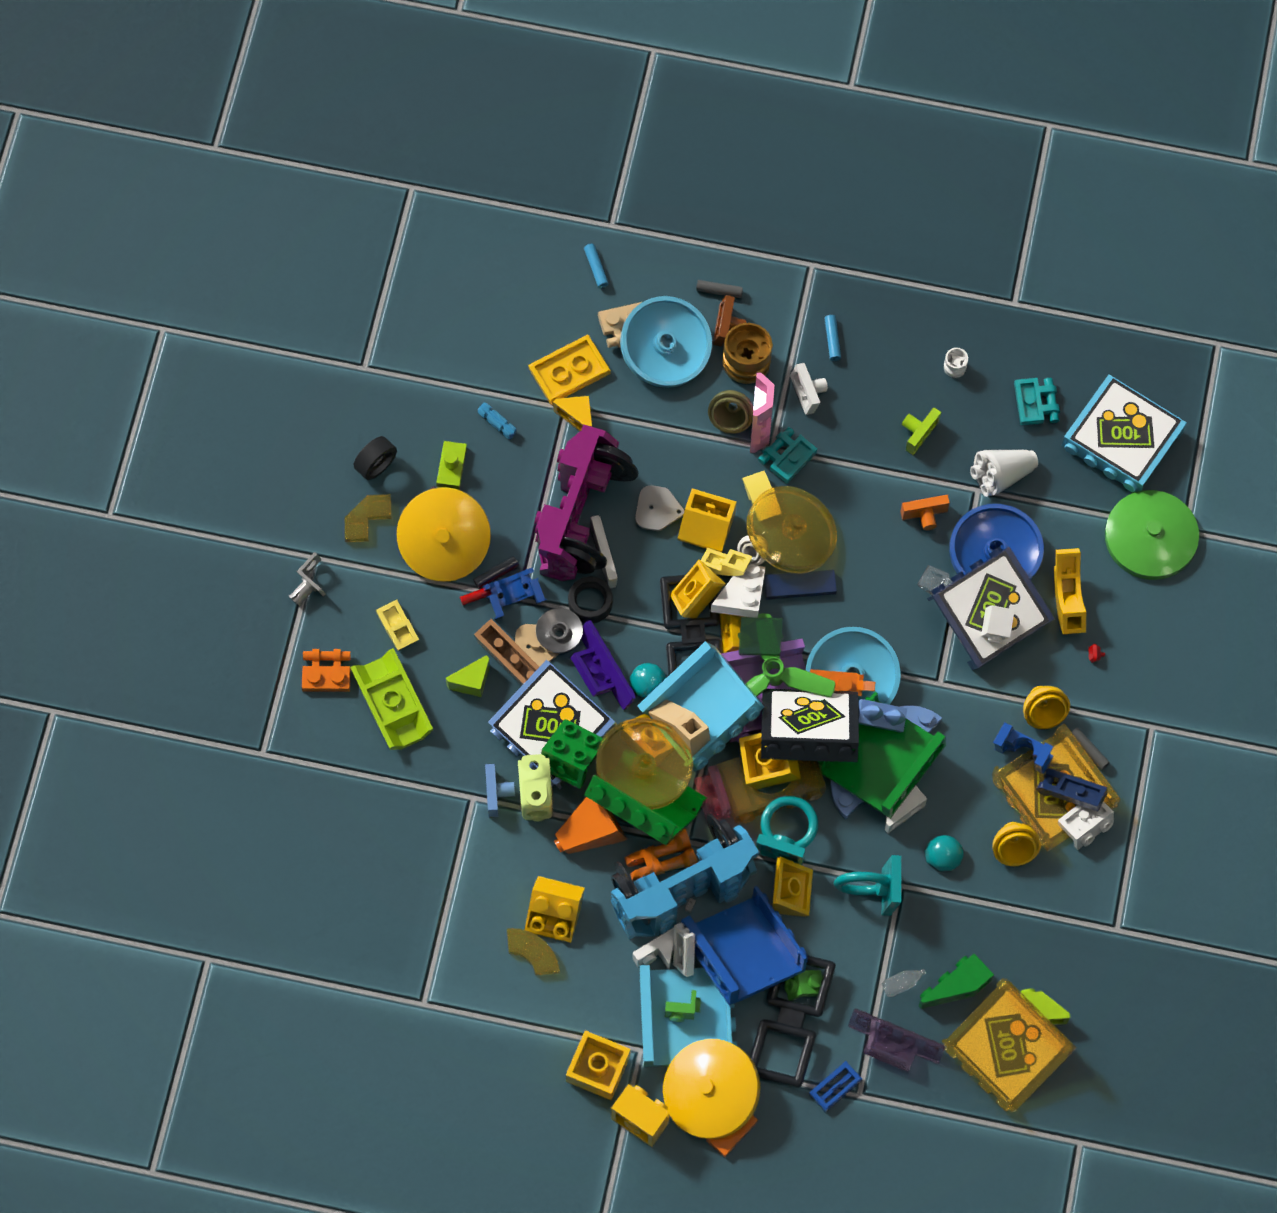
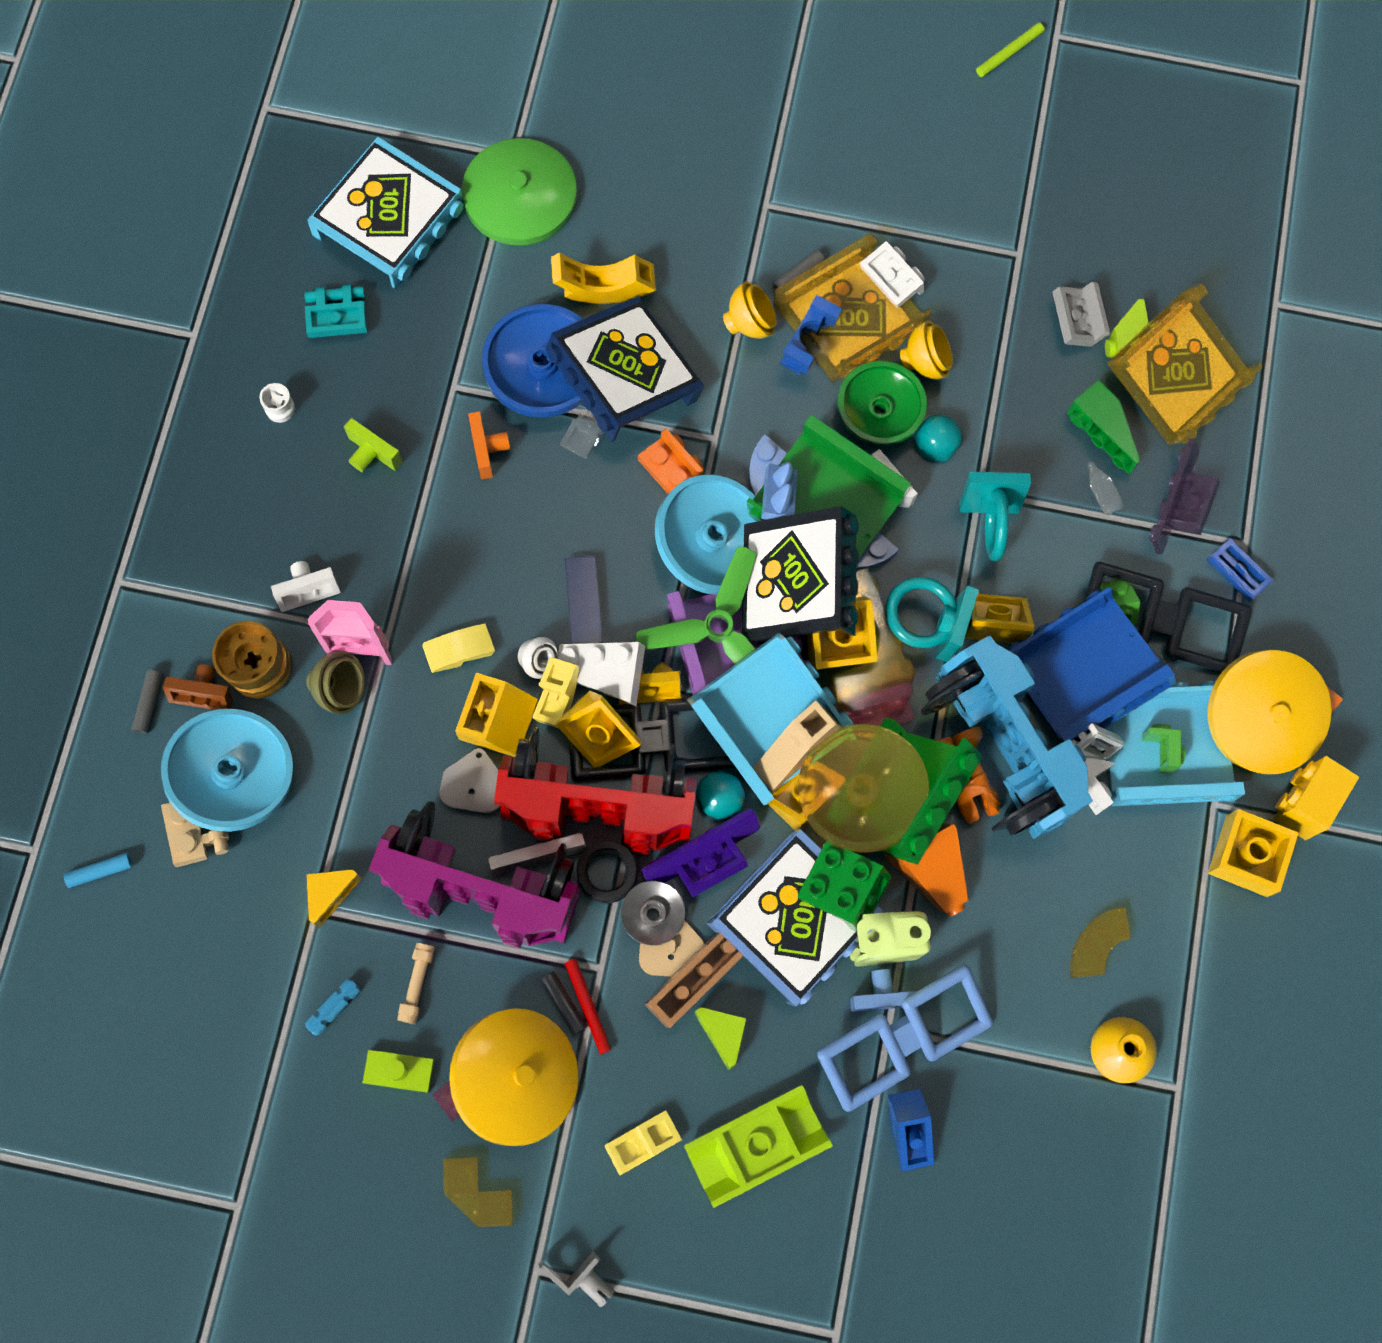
camera: 95 degrees left, 5 degrees up
orange plate [302,649,351,692] -> none
black tyre [353,436,397,480] -> none
blue piece [483,567,547,620] -> none
yellow slope [524,876,585,943] -> none
yellow tile [528,335,611,405] -> none
clear green piece [738,617,784,656] -> none
clear yellow dish [746,486,837,573] -> none
teal plate [758,427,818,484] -> none
orange hinge [810,669,876,696] -> none
dark azure piece [825,315,841,361] -> none
white cone [970,450,1038,497] -> none
white brick [981,605,1015,643] -> none
dark blue plate [1036,768,1108,811] -> none
red rock [1088,644,1105,663] -> none
none -> tan bar [397,943,435,1025]
none -> red piece [494,727,697,855]
none -> orange bracket [638,428,704,494]
none -> medium blue bar [817,965,993,1112]
none -> green dish [837,361,927,445]
none -> blue slope [888,1089,934,1171]
none -> light grey bracket [1052,282,1110,347]
none -> yellow piece [1090,1017,1157,1083]

